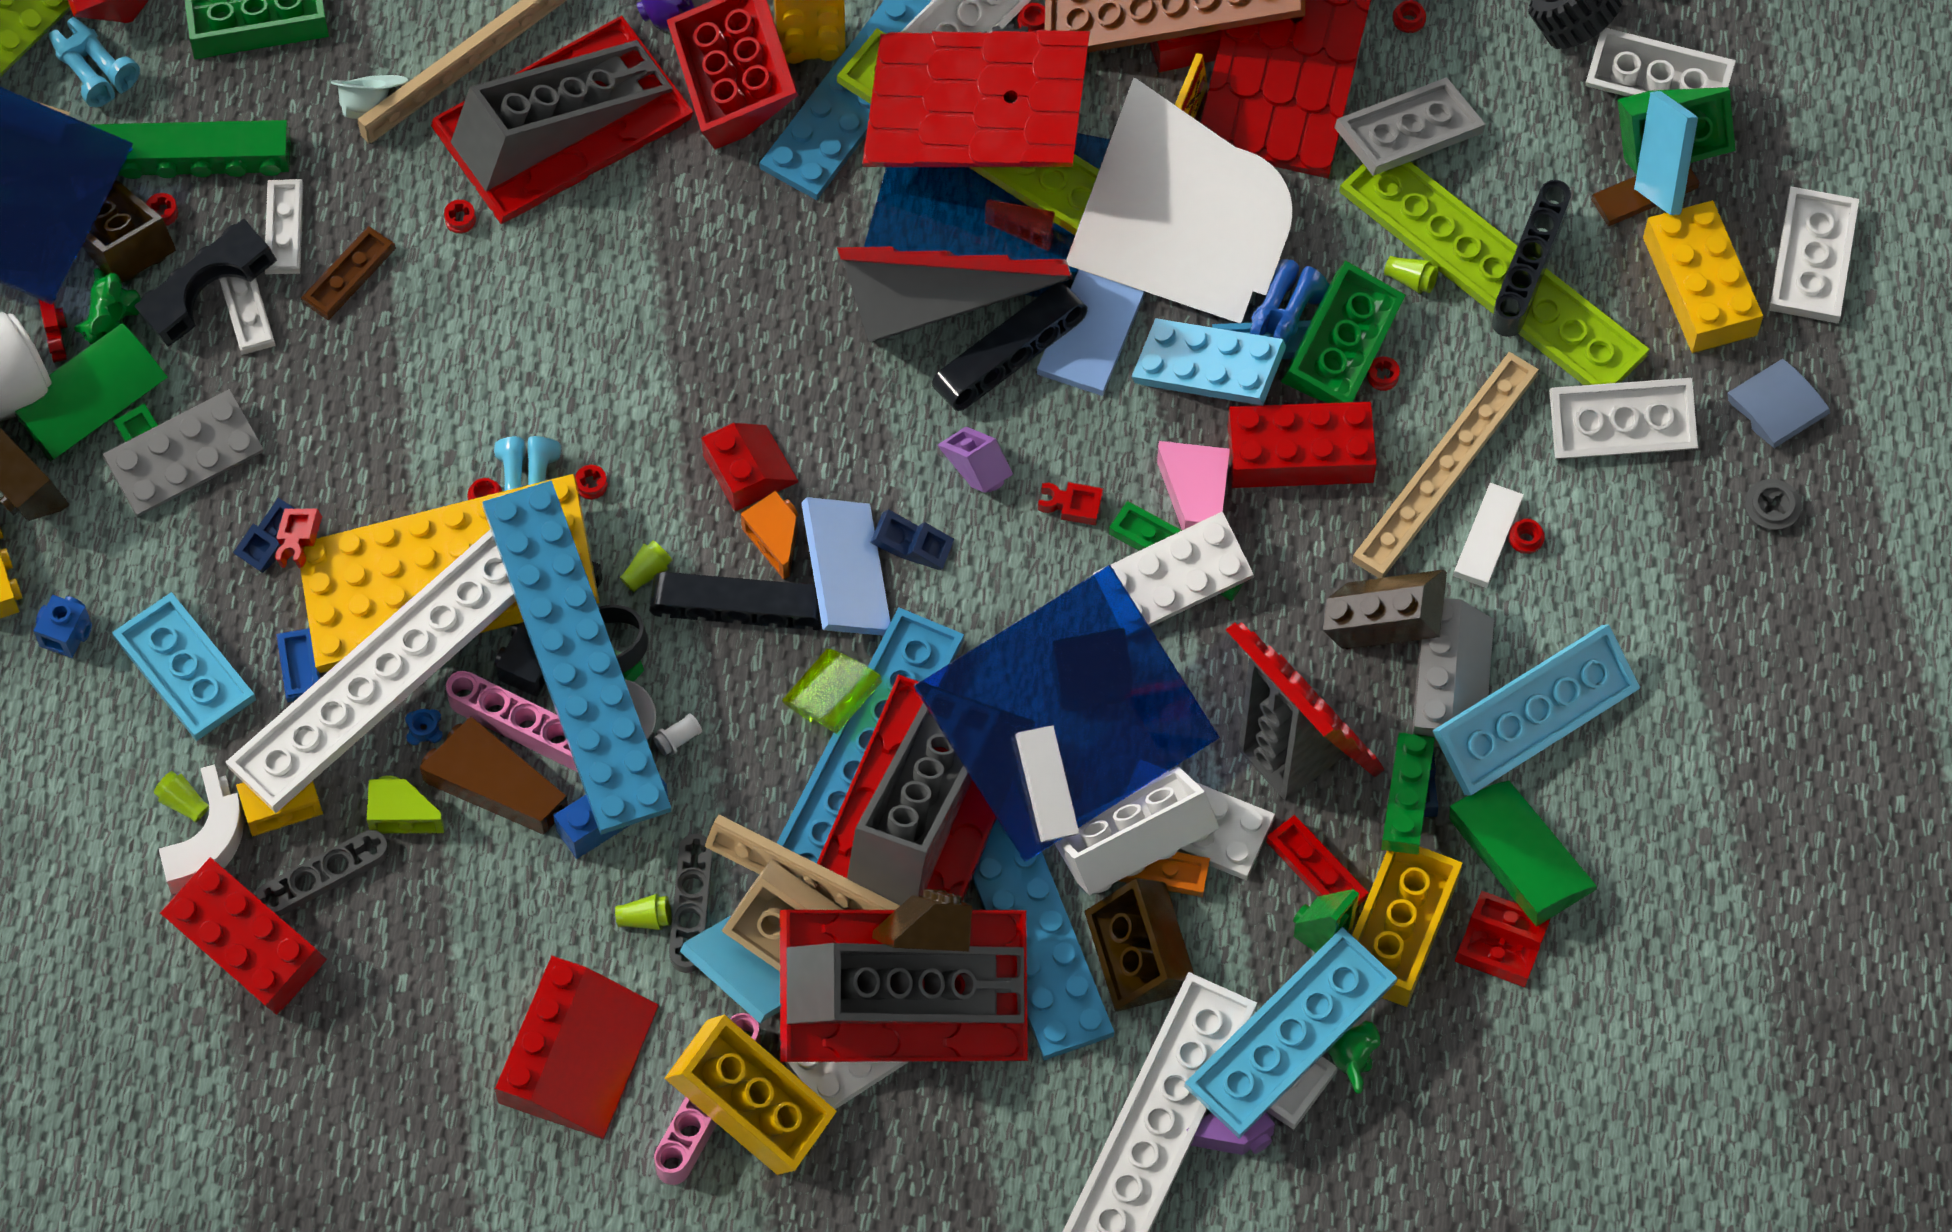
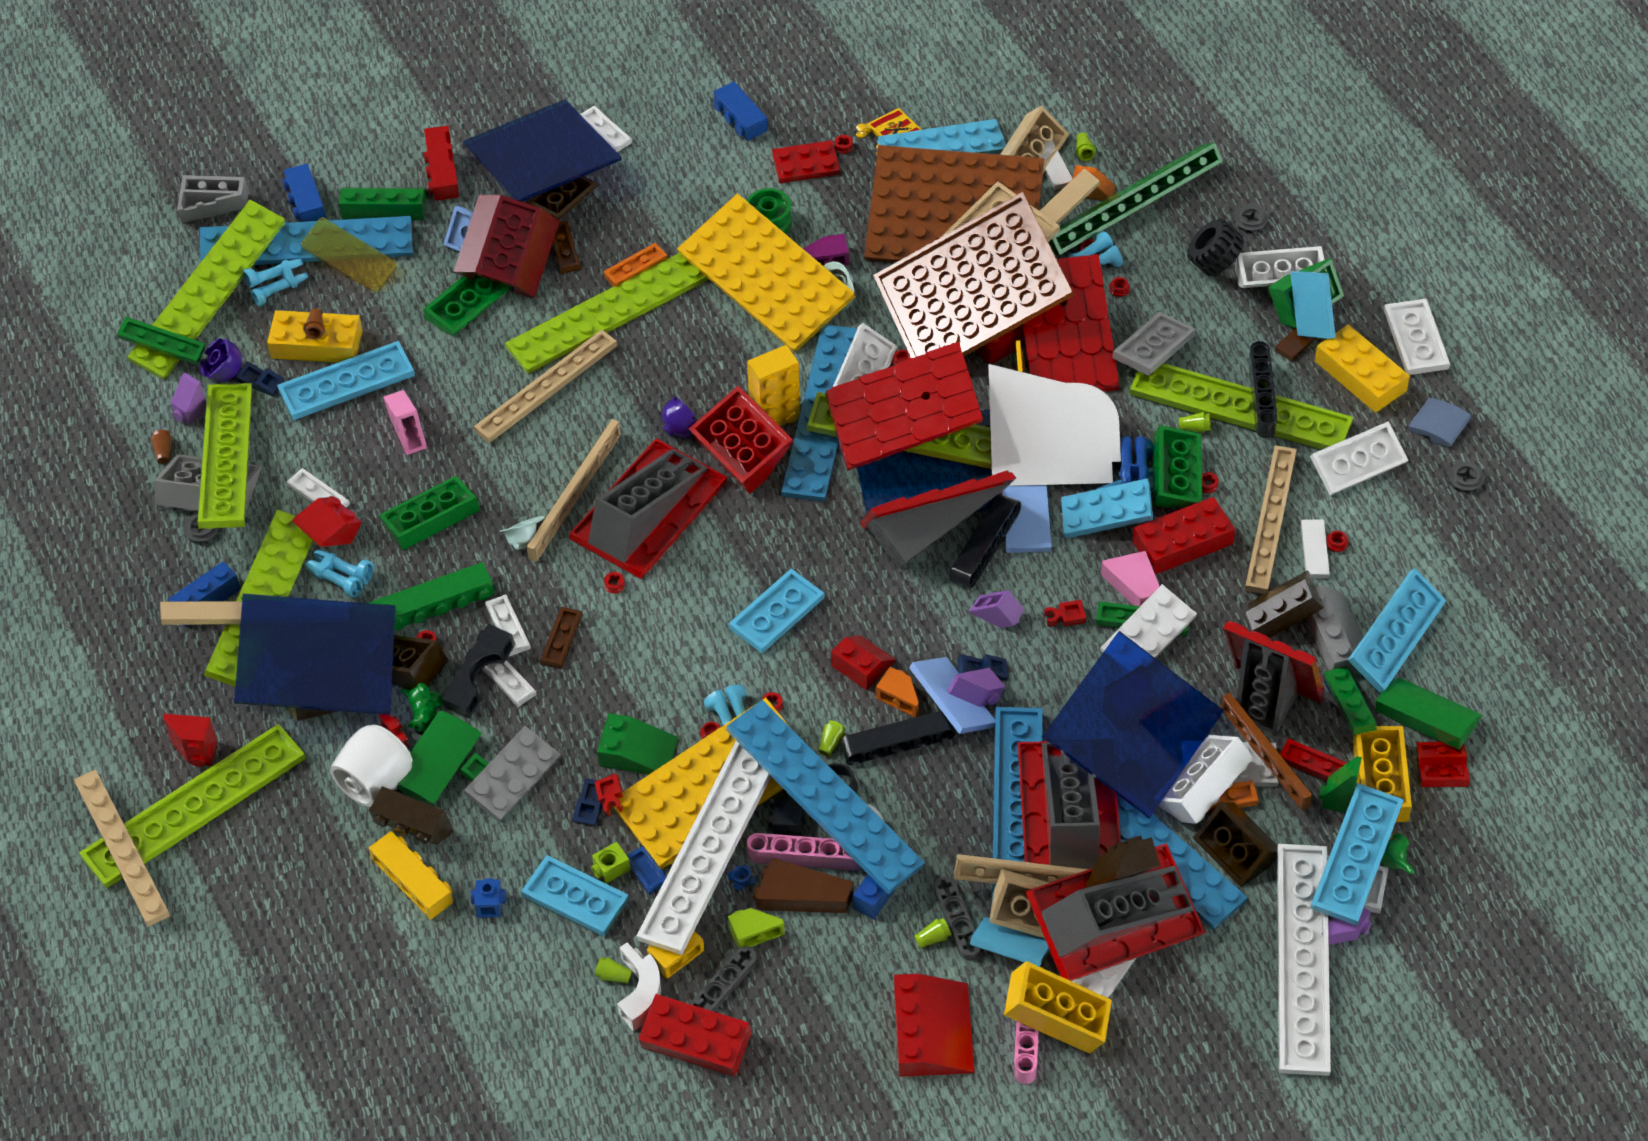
camera: 20 degrees left, 10 degrees down
white pin [653,713,702,756] -> none
clear neon green slope [782,648,882,734] -> none
clear red slope [985,200,1055,250] -> none
white tile [1016,725,1079,843] -> none
none -> lime brick [591,842,630,884]
none -> green slope [597,713,678,774]
none -> medium azure plate [729,569,825,654]
none -> medium lavender slope [947,668,1005,707]
none -> dark orange tile [1221,692,1312,811]

